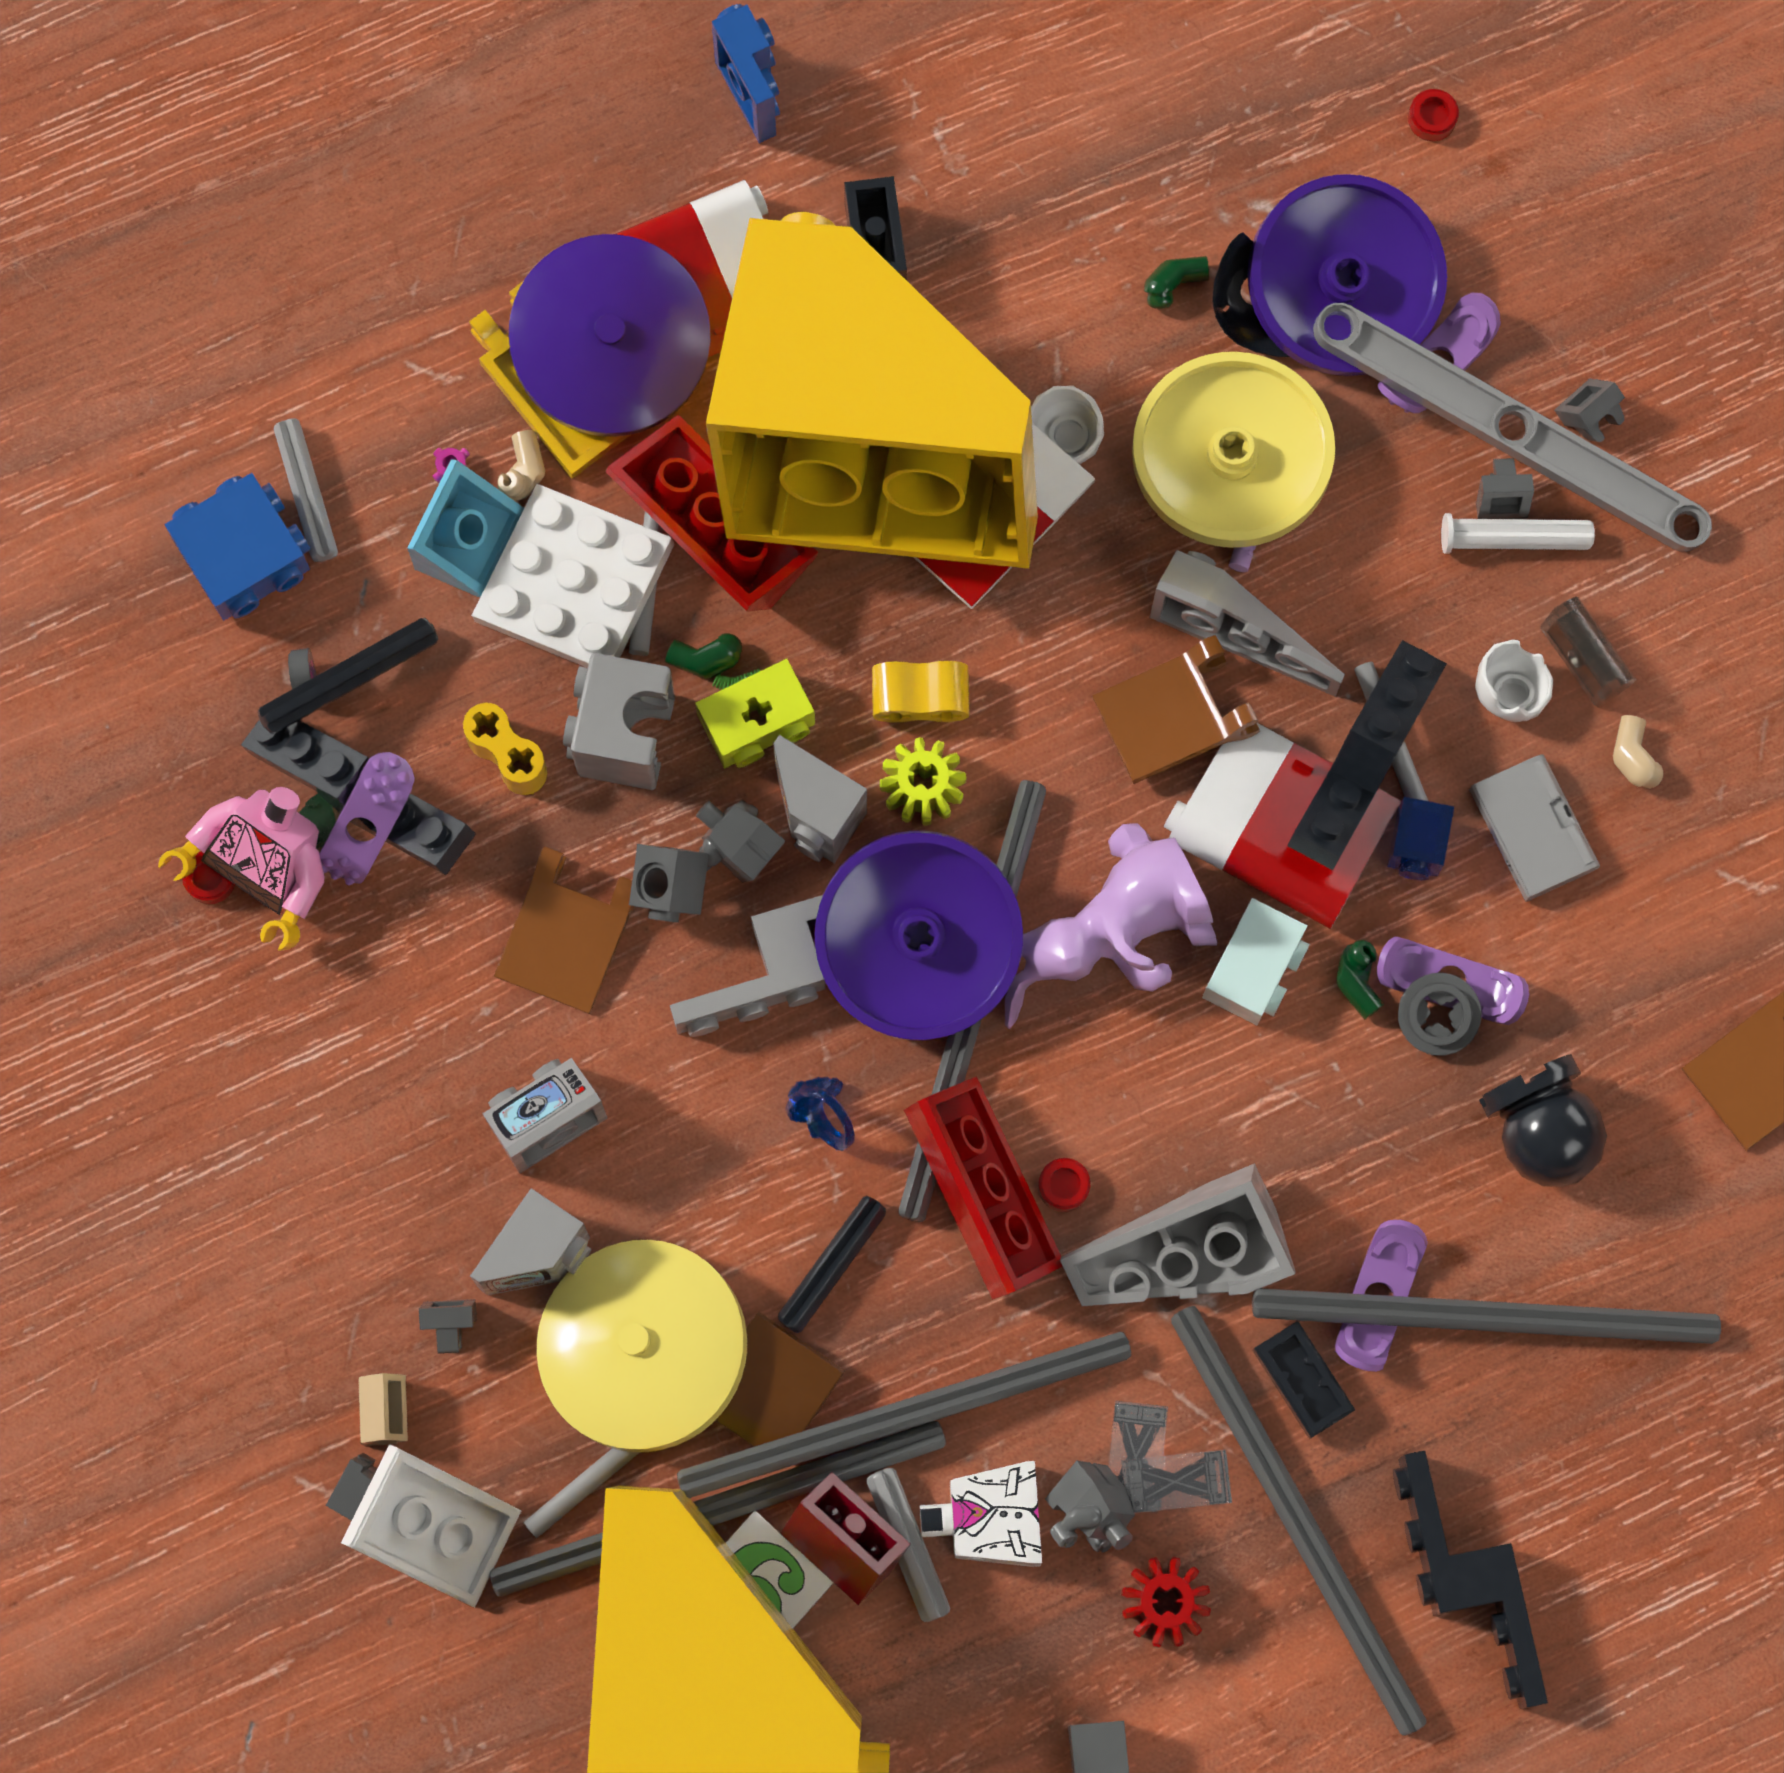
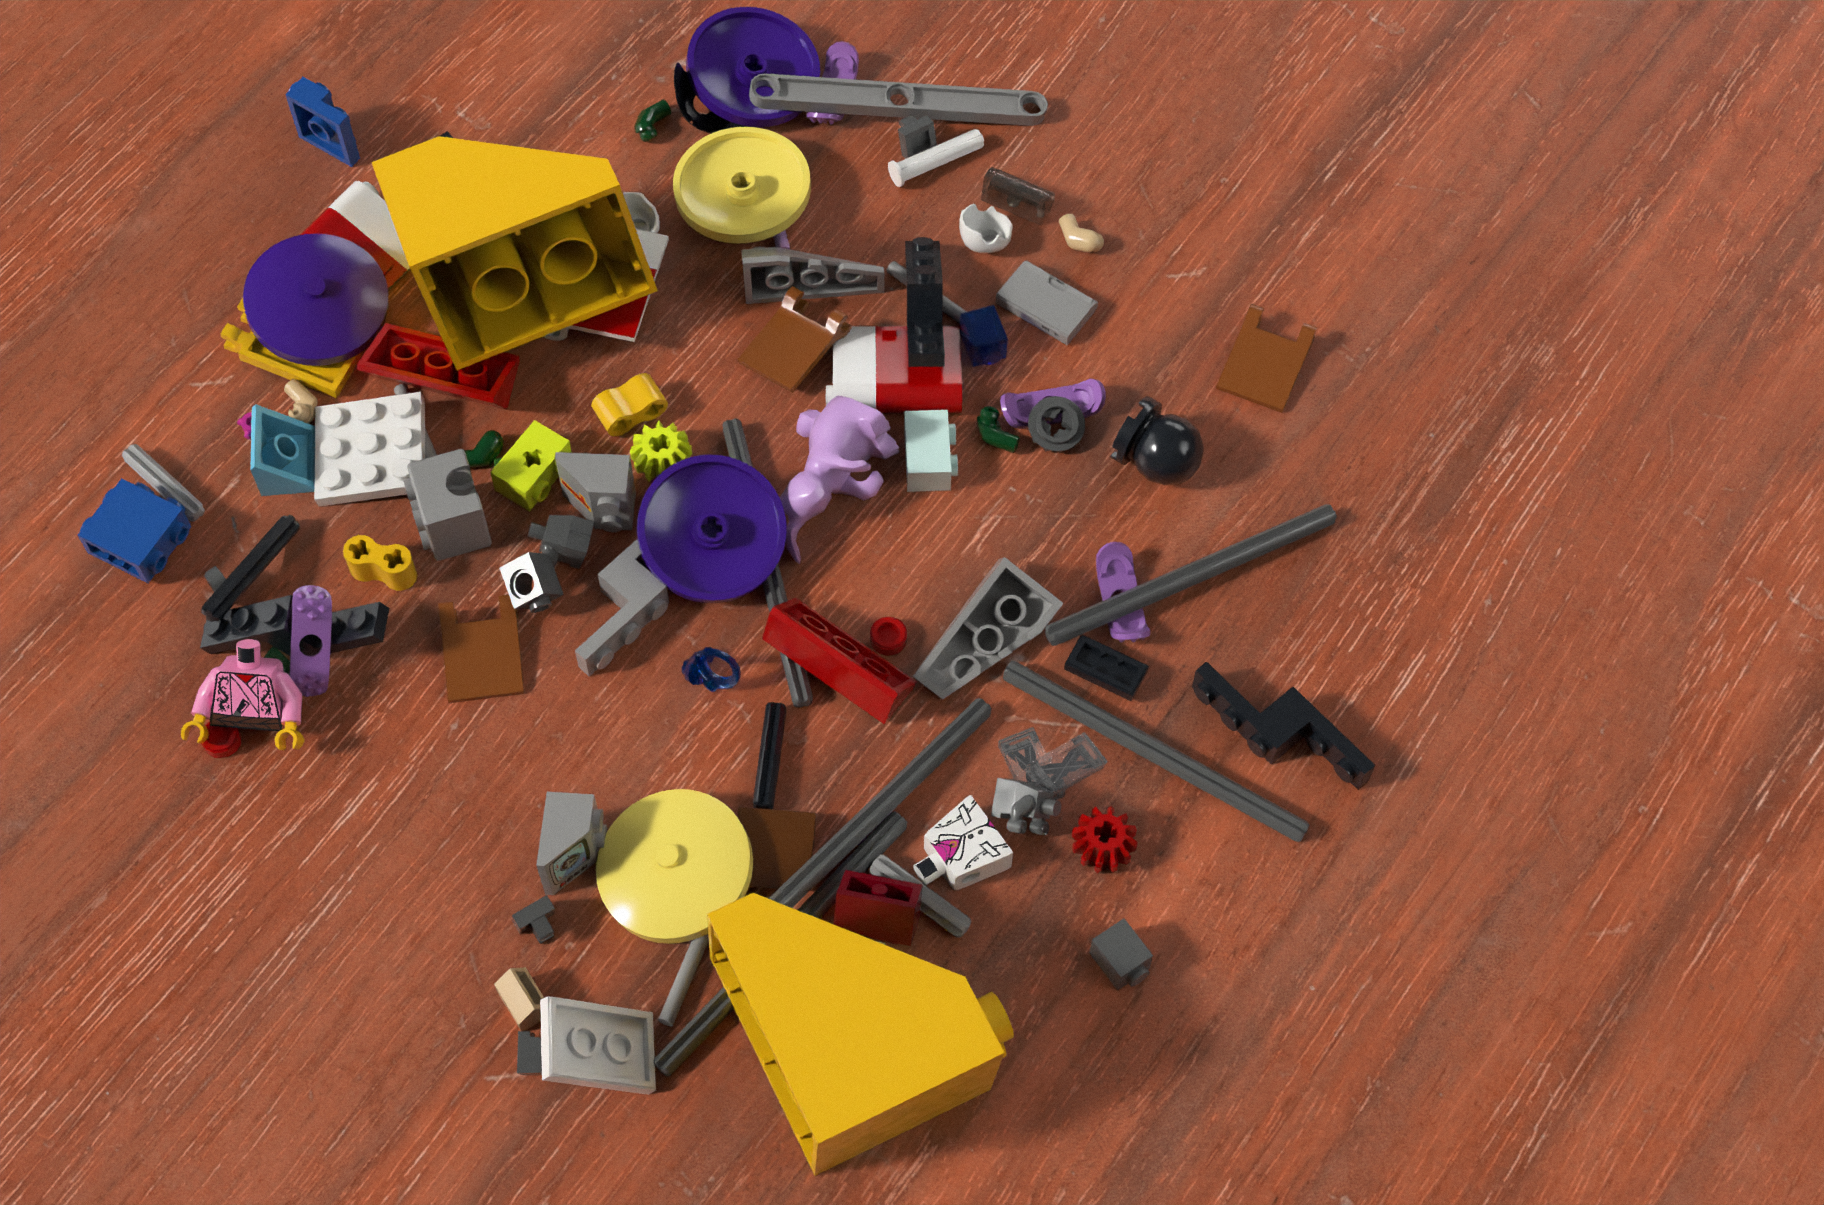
camera: 30 degrees left, 15 degrees down
light grey slope [482,1058,608,1174] -> none
dark grey tile [1554,378,1625,442] -> none

